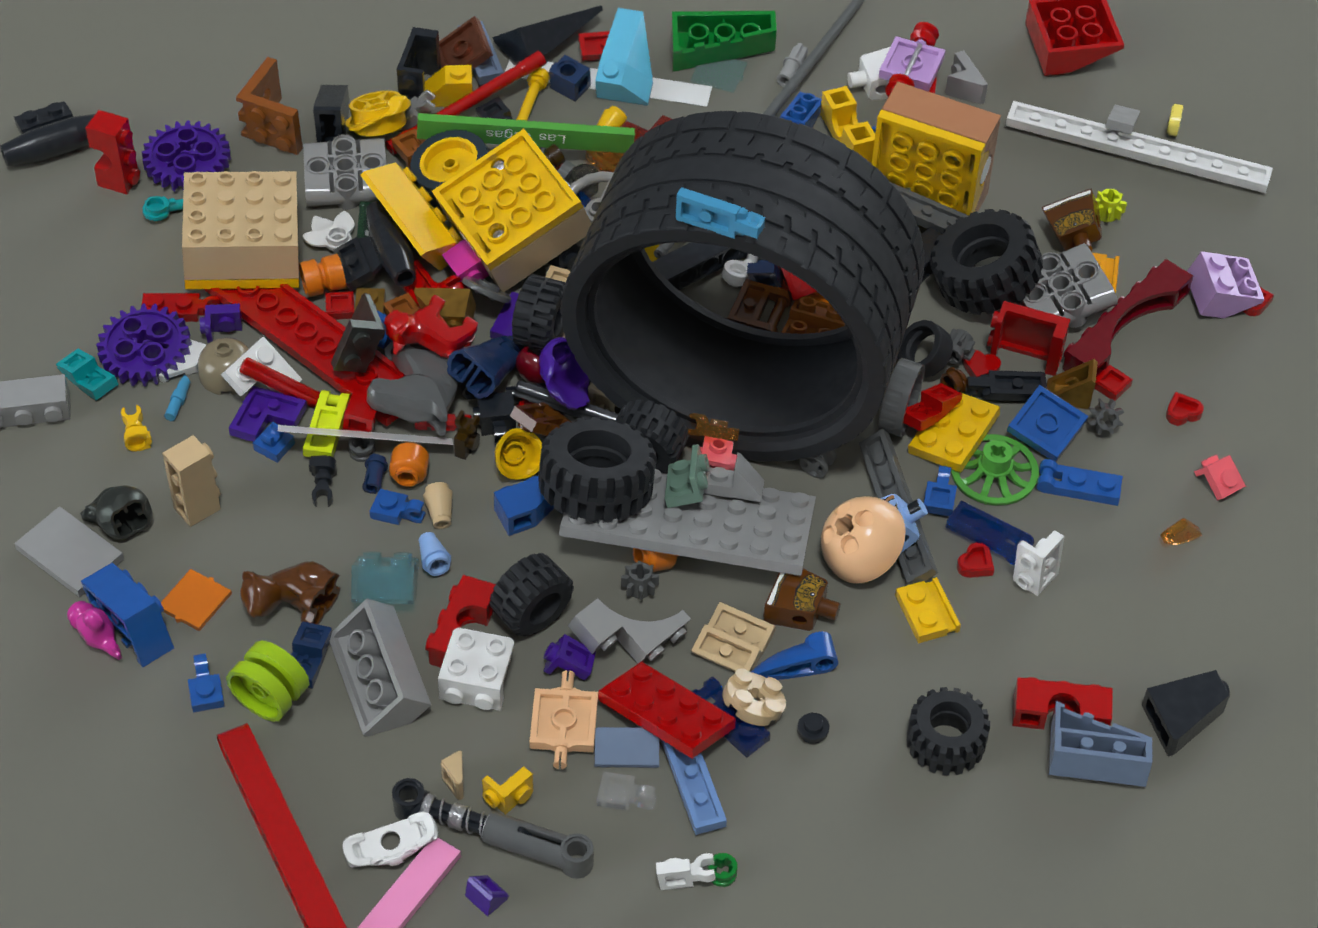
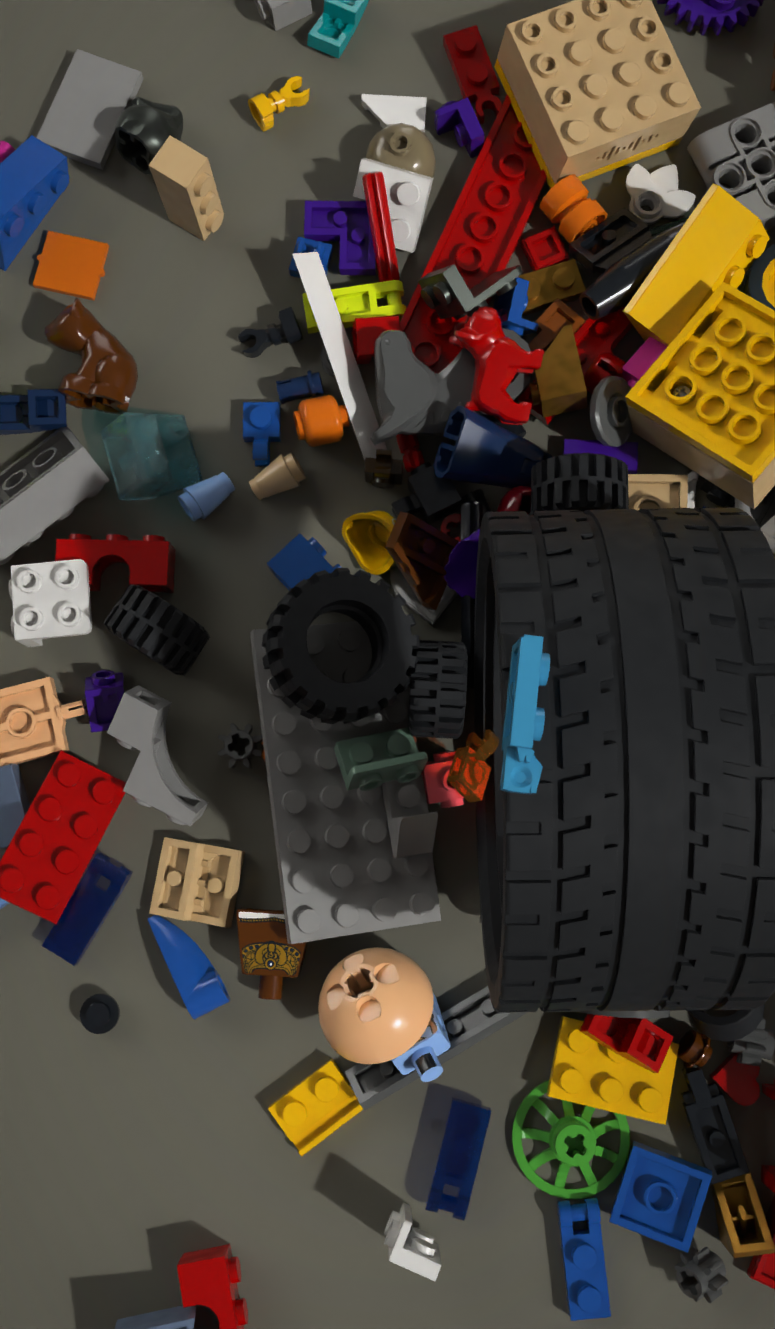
camera: 80 degrees right, 30 degrees up
dark purple gear [96,303,192,386] -> none
dark azure piece [164,375,191,421] -> none
tan plate [722,668,786,726] -> none
black tyre [906,687,990,775] -> none
blue plate [924,465,957,517] -> none
red tile [957,542,995,578] -> none

